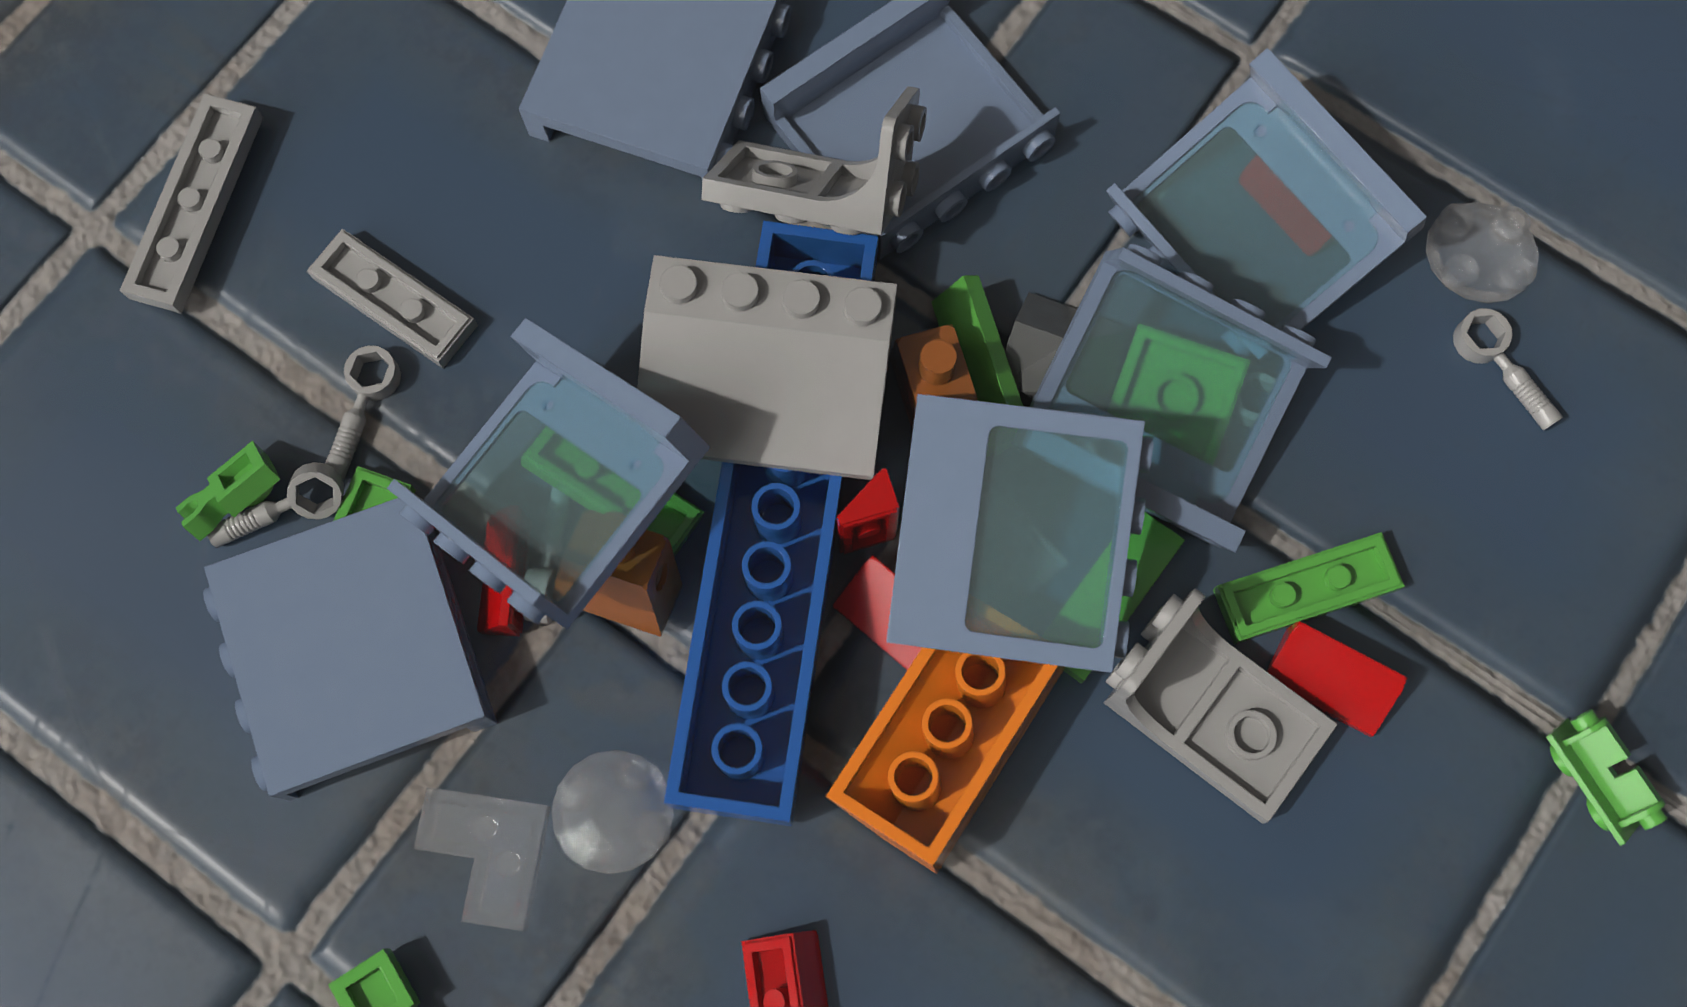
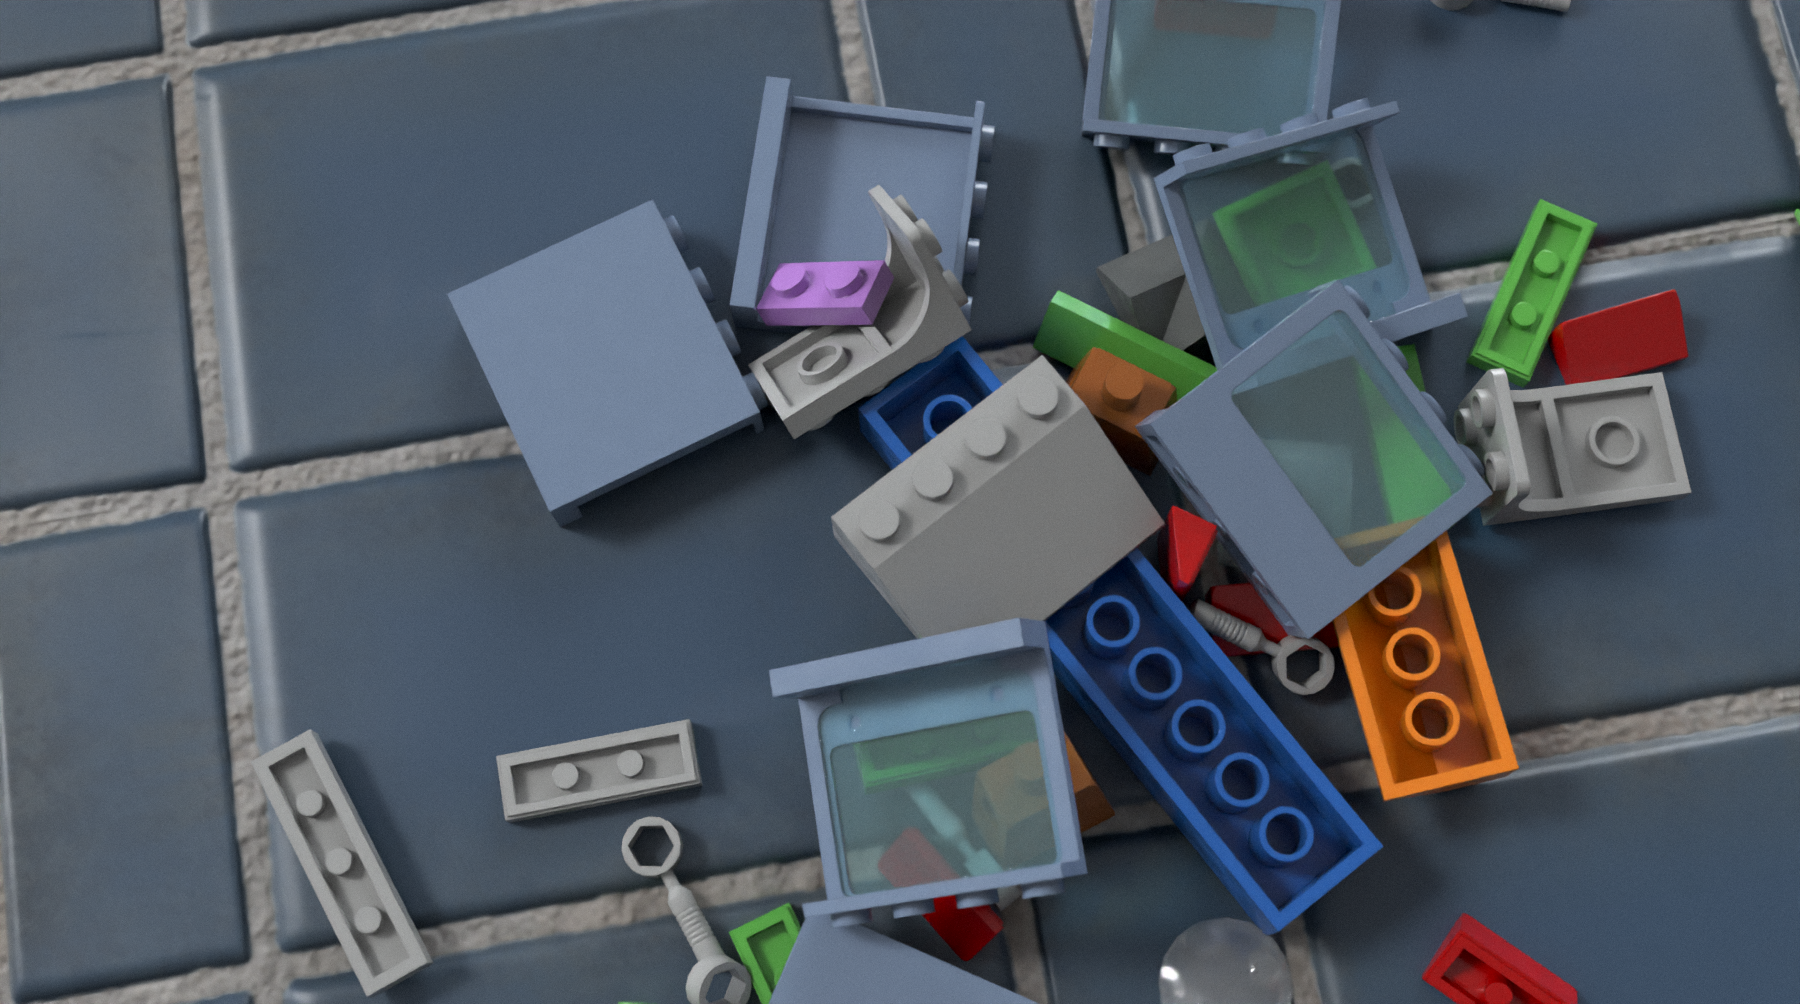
camera: 45 degrees left, 0 degrees up
none -> medium lavender plate [756,260,894,326]
none -> light grey piece [1188,598,1335,695]

